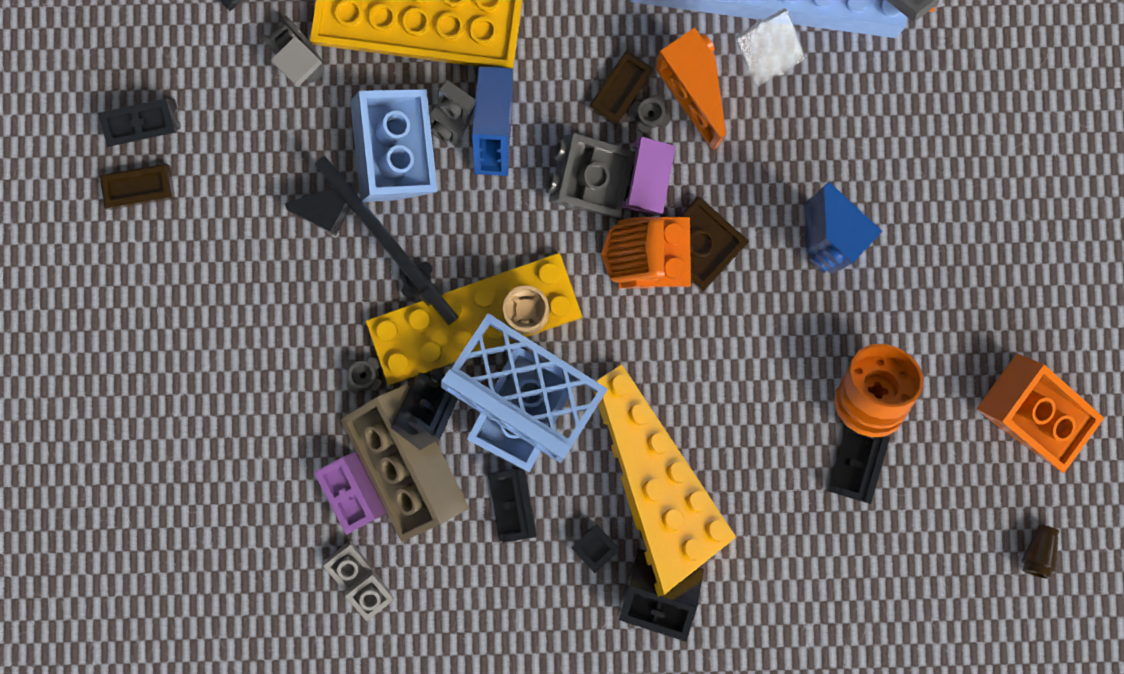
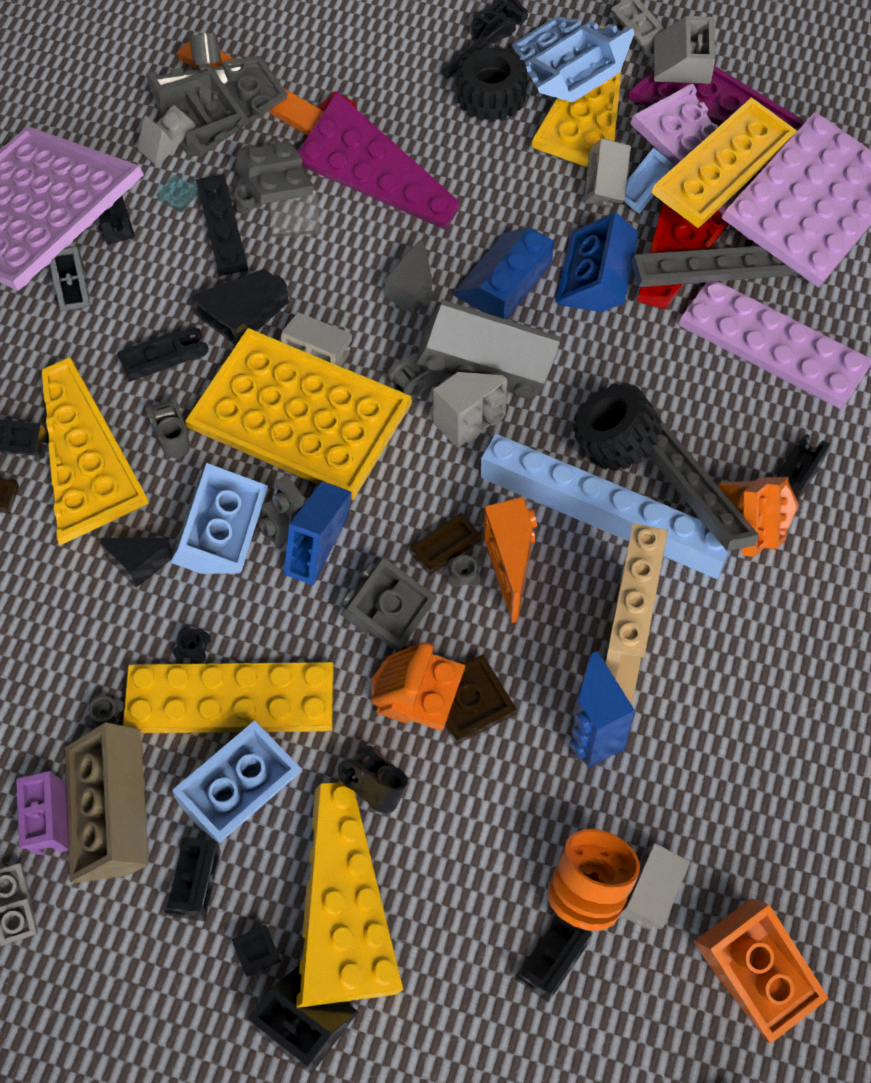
camera: 20 degrees right, 25 degrees down
light grey tile [271,36,322,87] -> none
black bar [314,156,459,326] -> none
black hinge [390,369,458,450] -> none
light blue fence [441,313,608,463] -> none
tan wheel [503,285,550,334] -> none
medium lavender hinge [622,137,676,216] -> none
clear piece [735,8,806,87] -> none
none -> yellow wing [42,357,149,545]
none -> black piece [338,745,408,813]
none -> tan panel [605,523,668,705]
none -> light grey hinge [620,843,690,930]

